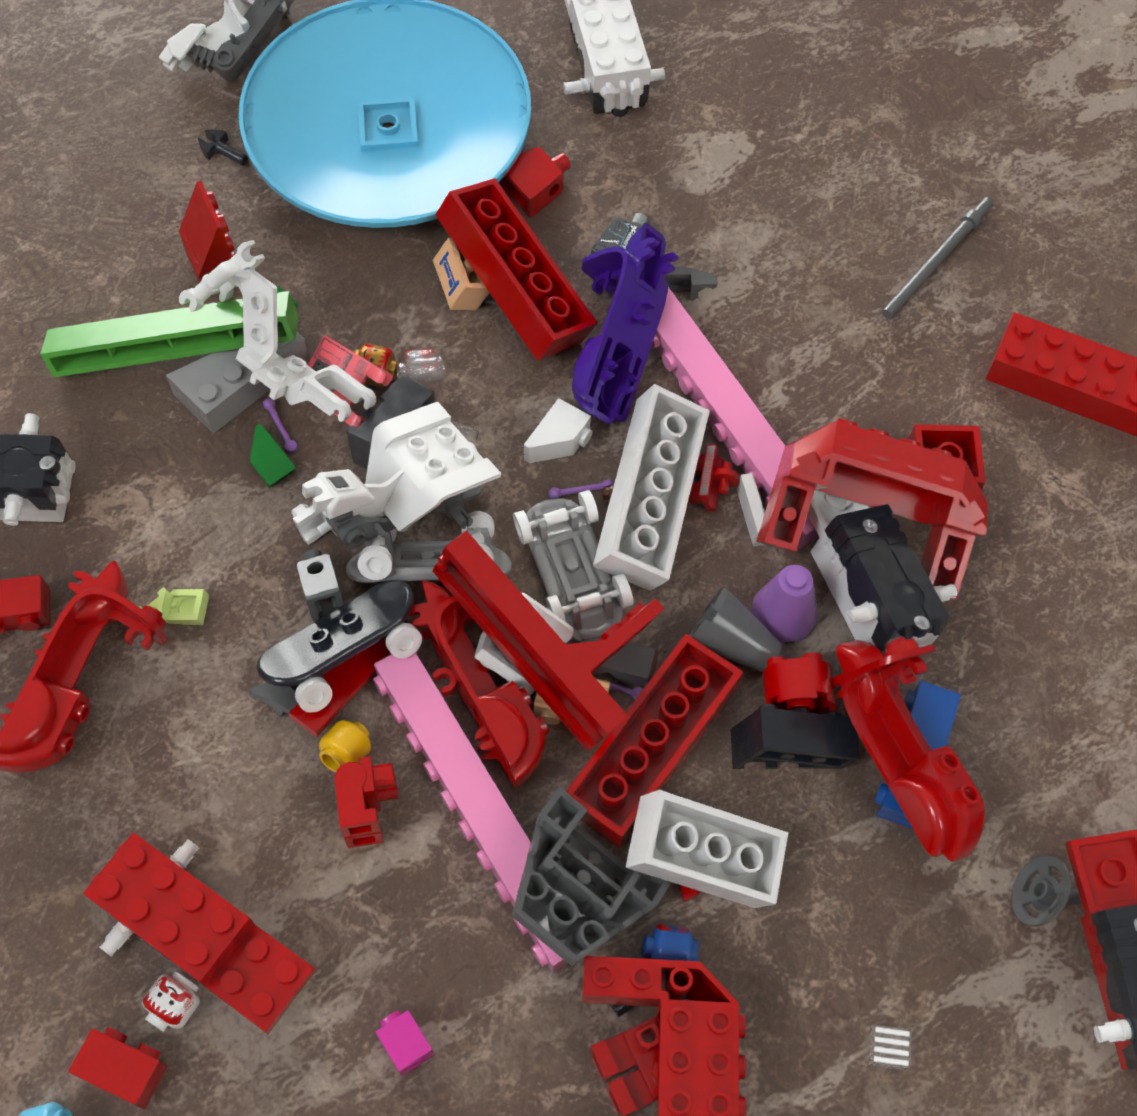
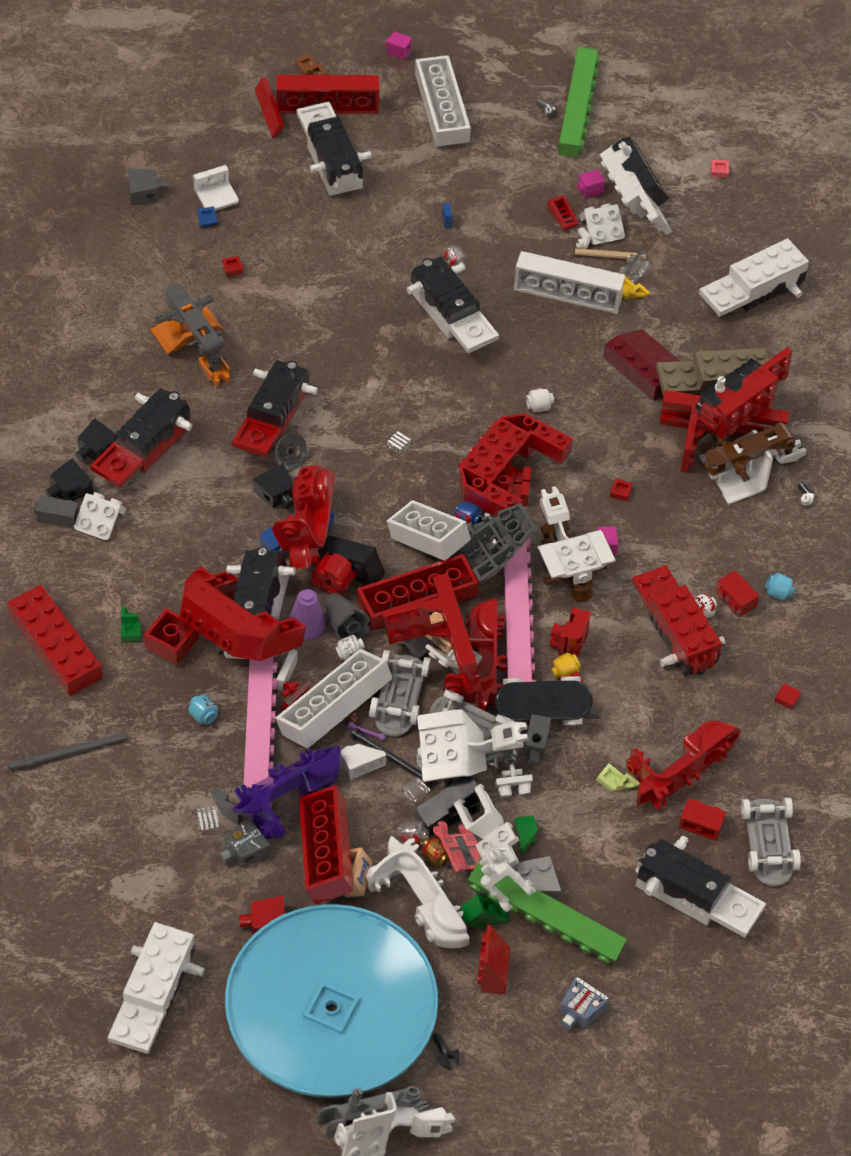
camera: 150 degrees left, 10 degrees down
none -> green slope [121,606,141,642]
none -> medium azure head [188,695,218,724]
none -> clear tile [196,806,220,831]
none -> black torso [253,464,294,509]
none -> white head [335,635,366,661]
none -> black bar [350,728,433,787]
none -> white piece [366,836,469,949]
none -> white piece [537,486,615,602]
none -> torso [560,976,609,1030]

